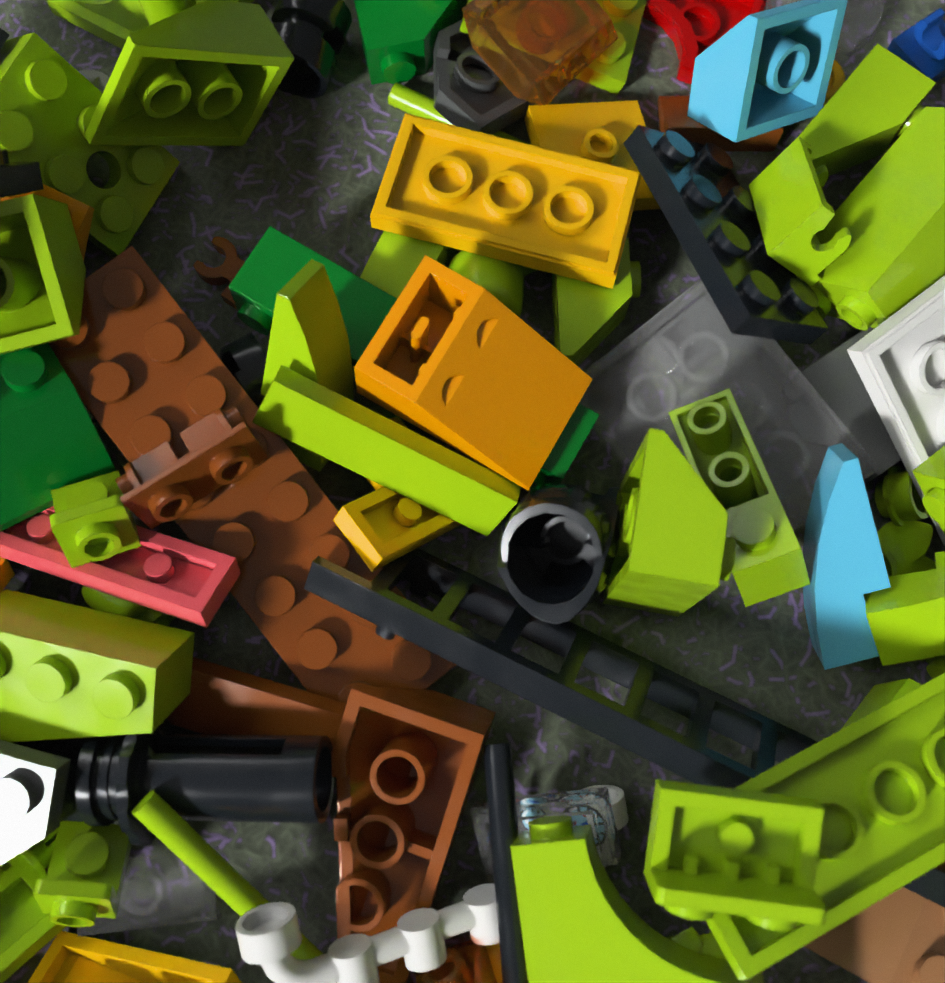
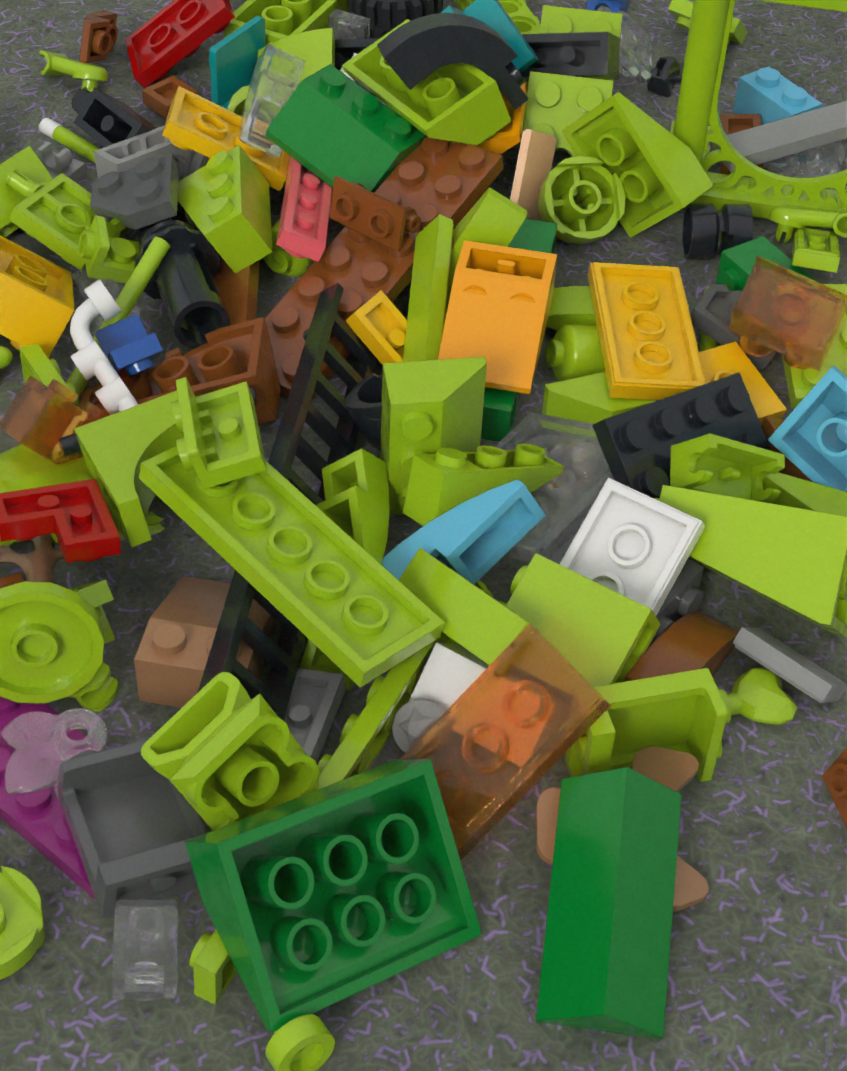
camera: 70 degrees right, 30 degrees down
lime bracket [49,470,141,568] -> none
none -> blue bracket [95,315,163,378]
none -> lime slope [315,448,390,564]
none -> light nougat slope [510,129,557,220]
none -> lime cylinder [537,155,626,246]

